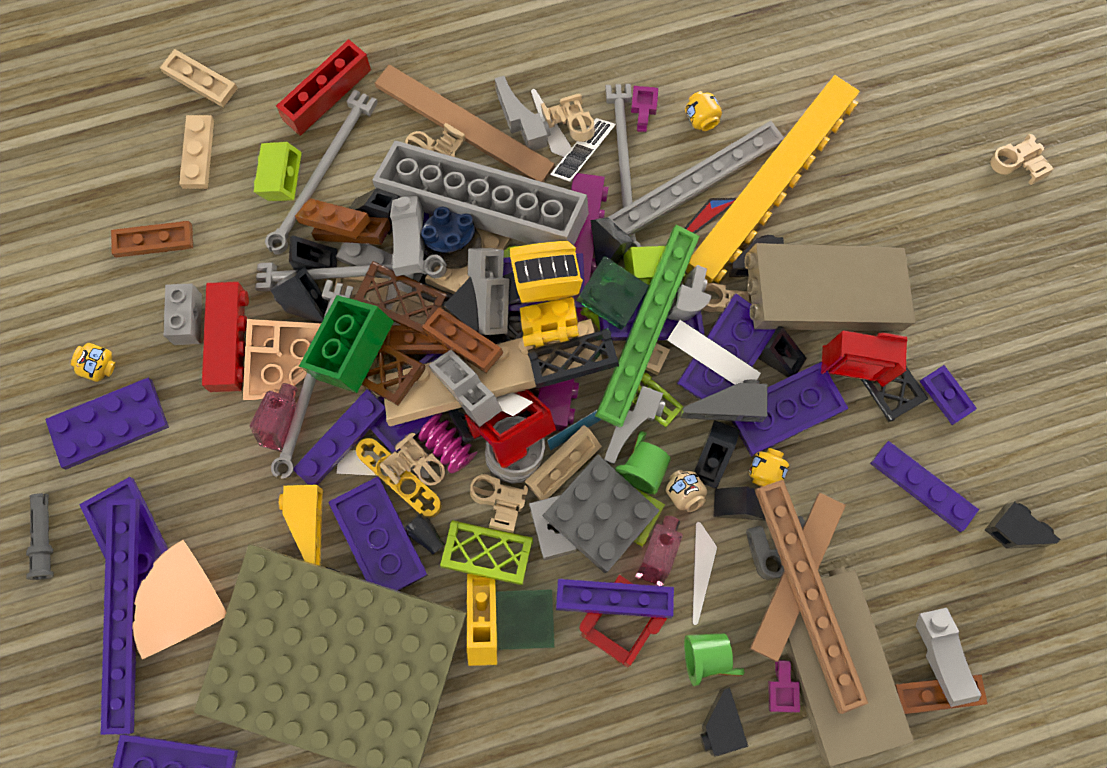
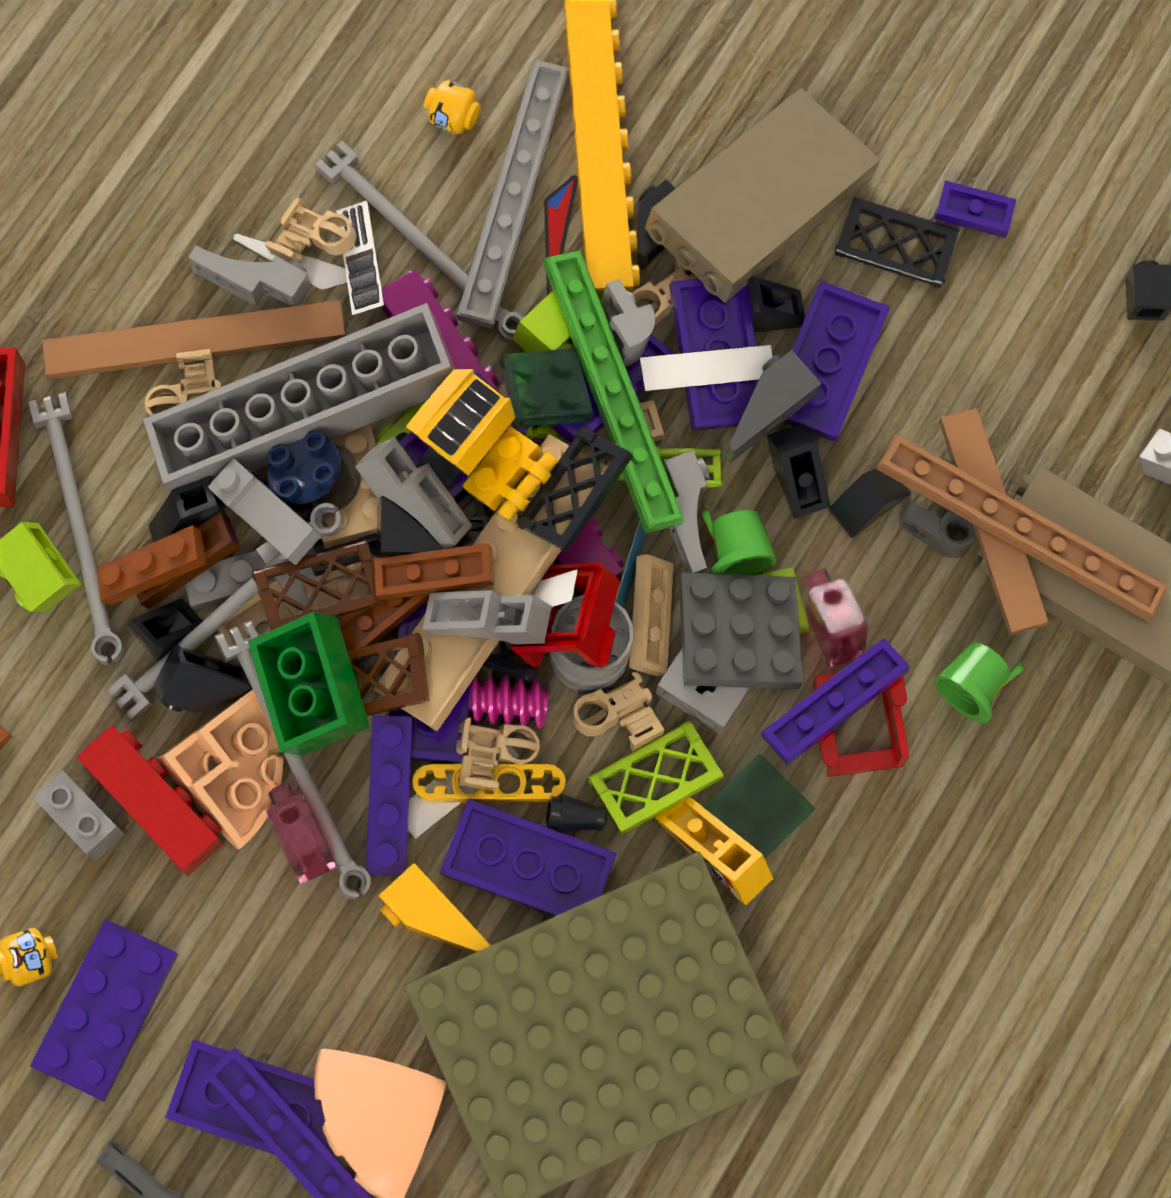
camera: 45 degrees left, 0 degrees up
black slope [590,217,634,273] -> none
magenta plate [631,86,659,132] -> none
tan head [666,470,707,512] -> none
white sticker [693,522,717,625] -> none
black slope [700,688,749,757] -> none
yellow head [749,448,789,487] -> none
magenta plate [768,660,800,712] -> none
red piece [821,330,908,387] -> none
dark purple plate [870,441,979,532] -> none

